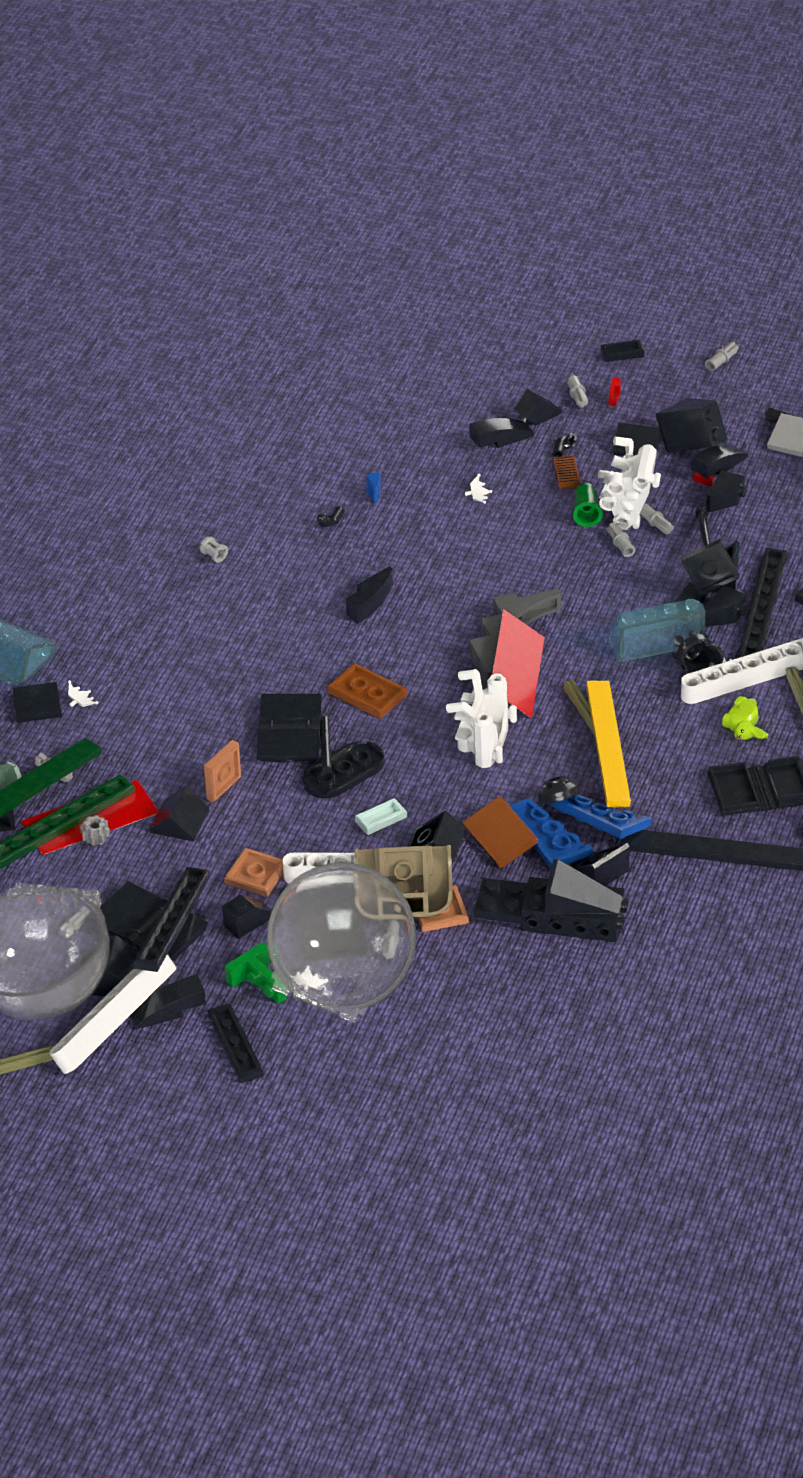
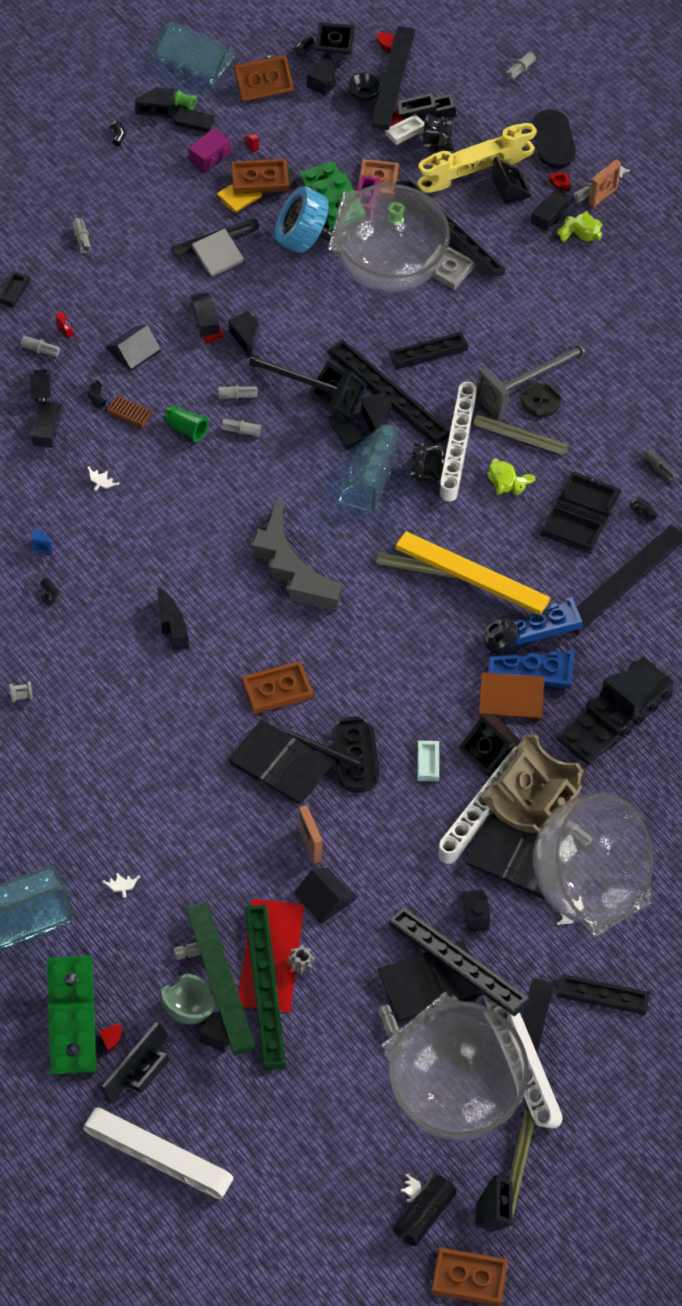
camera: 60 degrees left, 15 degrees up
black tile [12,682,62,723] -> none
nougat tile [224,848,283,897] -> none
green bracket [225,942,286,1004] -> none
white piece [446,669,517,768] -> none
sticker [492,609,545,718] -> none
black slope [574,843,630,886] -> none
white piece [598,437,661,530] -> none
black slope [655,398,728,453] -> none

